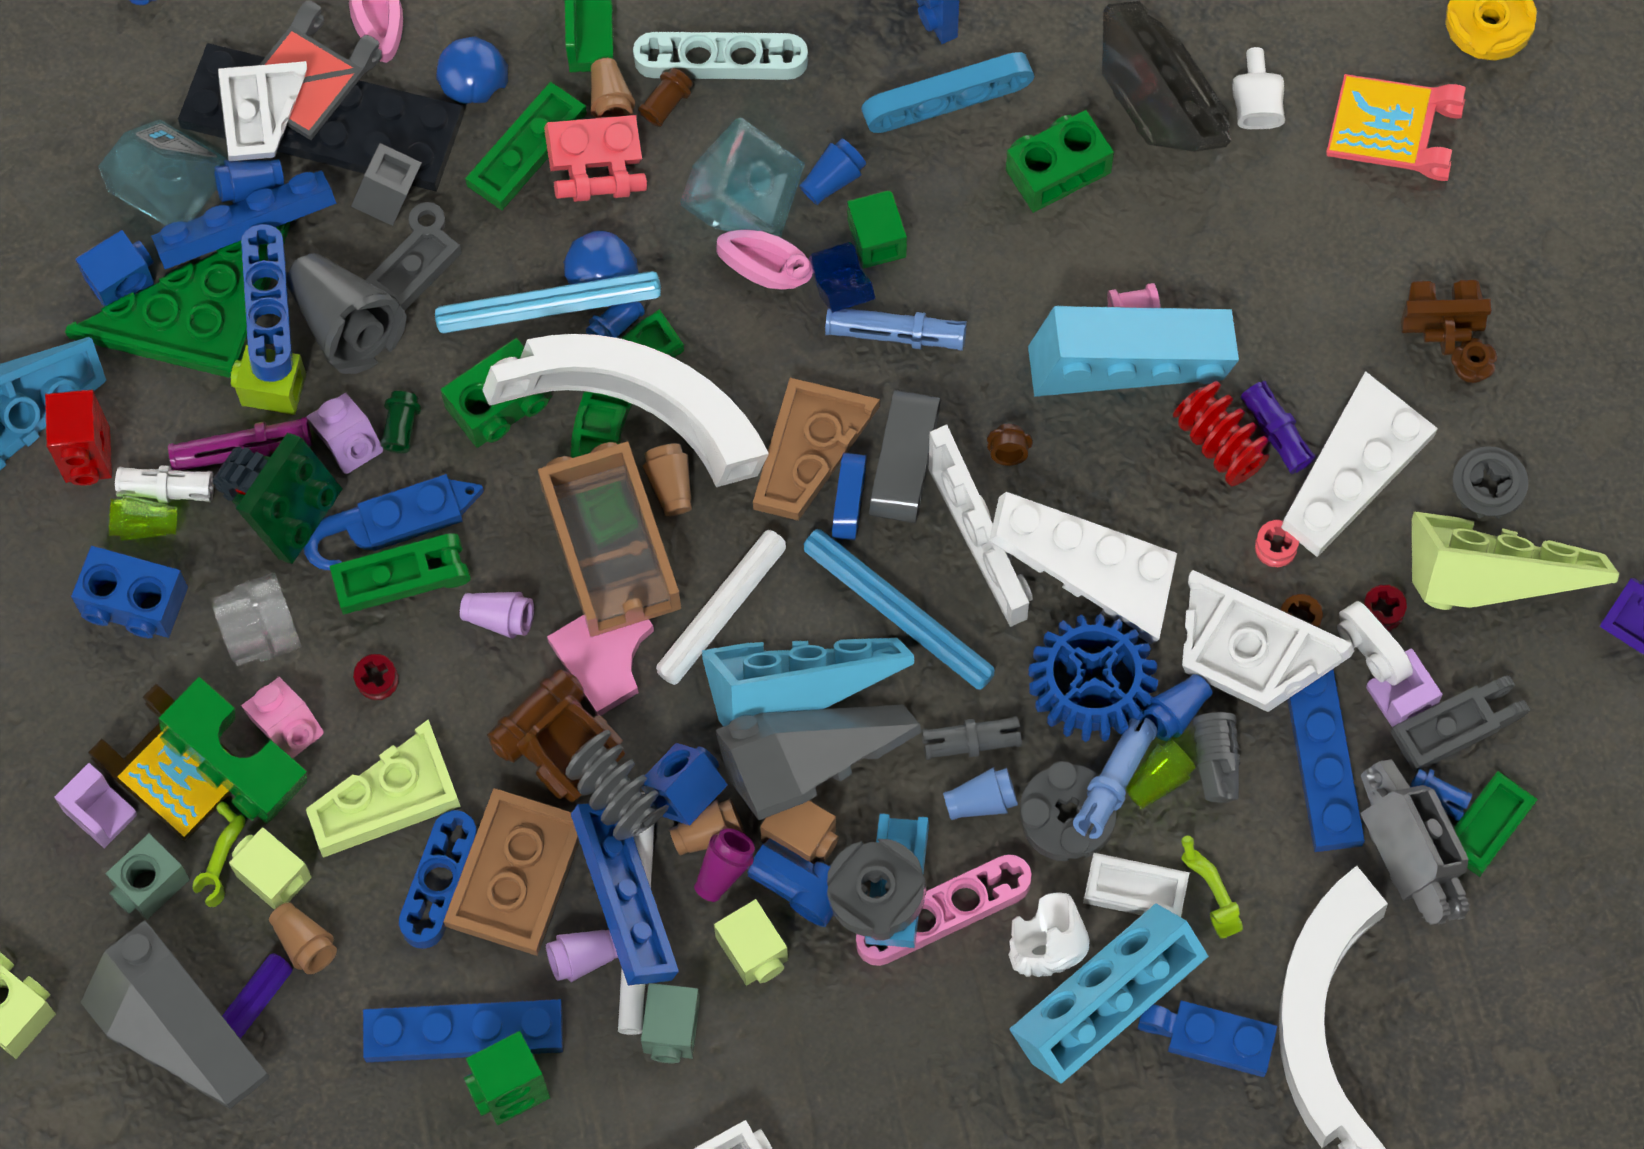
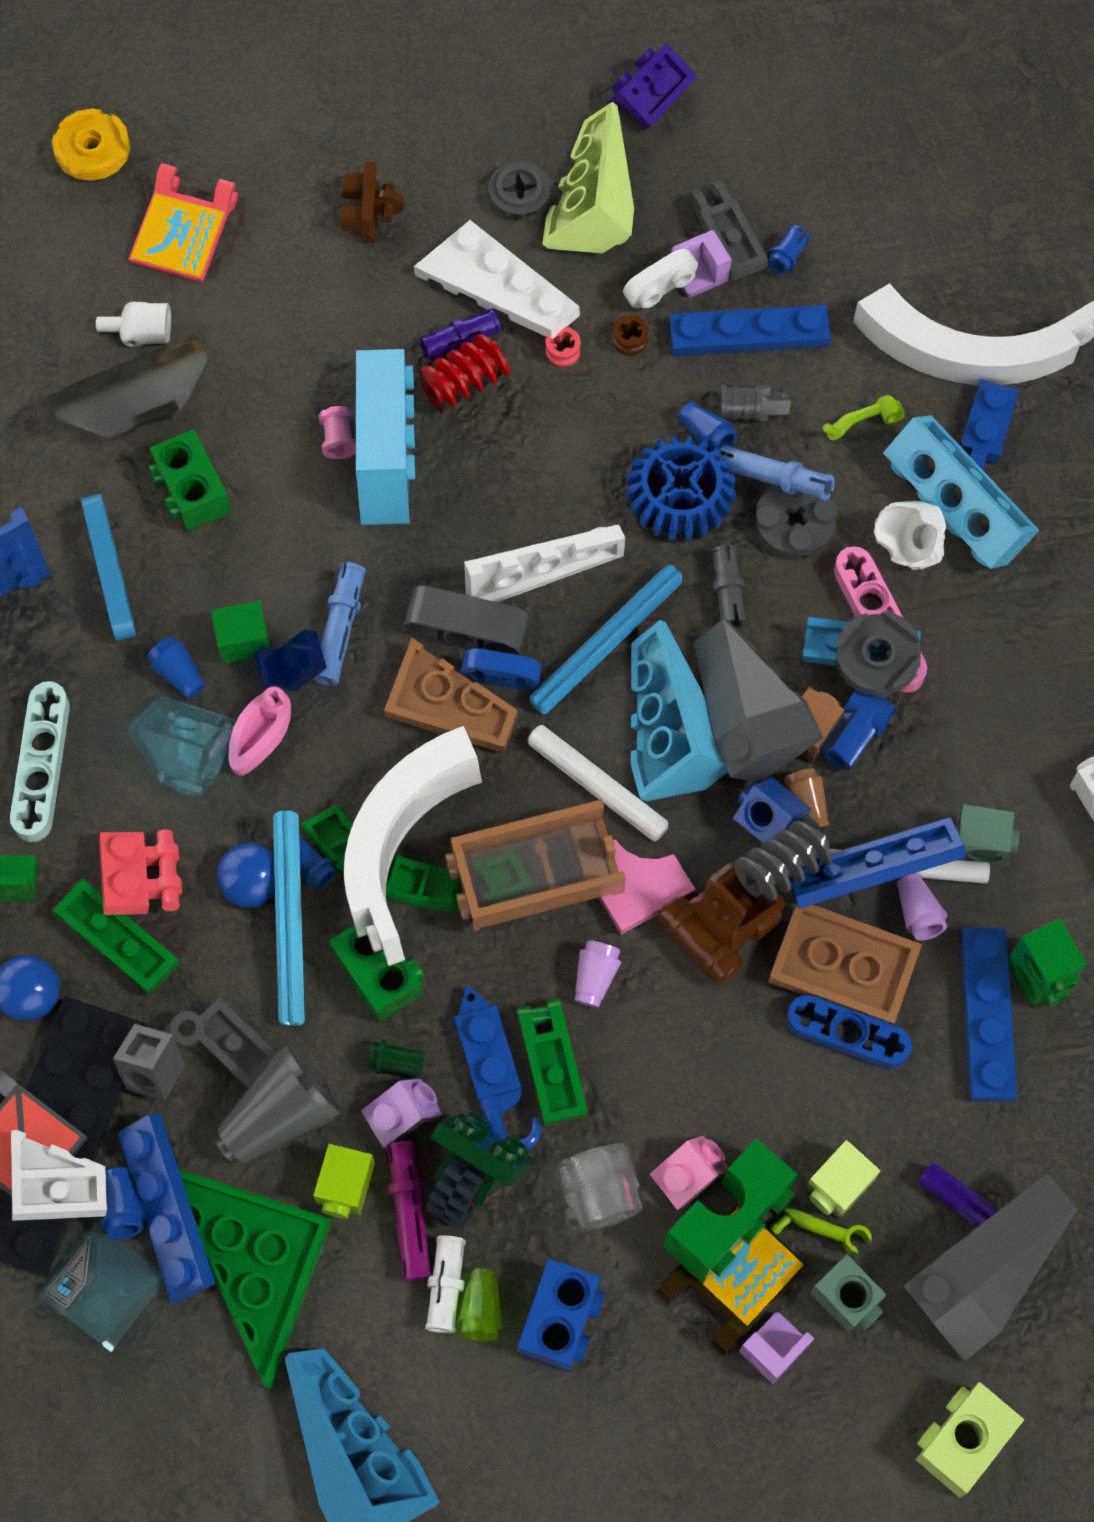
camera: 90 degrees left, 0 degrees up
red brick [45,389,112,486] -> none
blue brick [75,230,154,307] -> none
blue beam [241,224,293,382] -> none
medium nougat cone [269,902,337,974] -> none
yellowish green wing [306,719,461,858] -> none
dark red bush [353,654,399,700] -> none
medium nougat cone [591,58,635,118] -> none
reddish brown pin [638,68,693,127] -> none
medium nougat cone [643,444,692,516] -> none
magenta cone [694,828,755,902] -> none
yellowish green brick [714,899,788,986] -> none
medium blue cone [943,767,1018,820] -> none
reddish brown plate [987,423,1033,466] -> none
white wing [989,492,1177,644] -> none
white tile [1083,853,1190,917] -> none
clear neon green cone [1125,739,1196,810] -> none
white wing [1182,570,1354,712] -> none
flat silver hinge [1360,759,1470,925] -> none
dark red bush [1363,585,1407,632] -> none
reddish brown plate [1451,338,1497,383] -> none
green tile [1454,771,1538,877] -> none

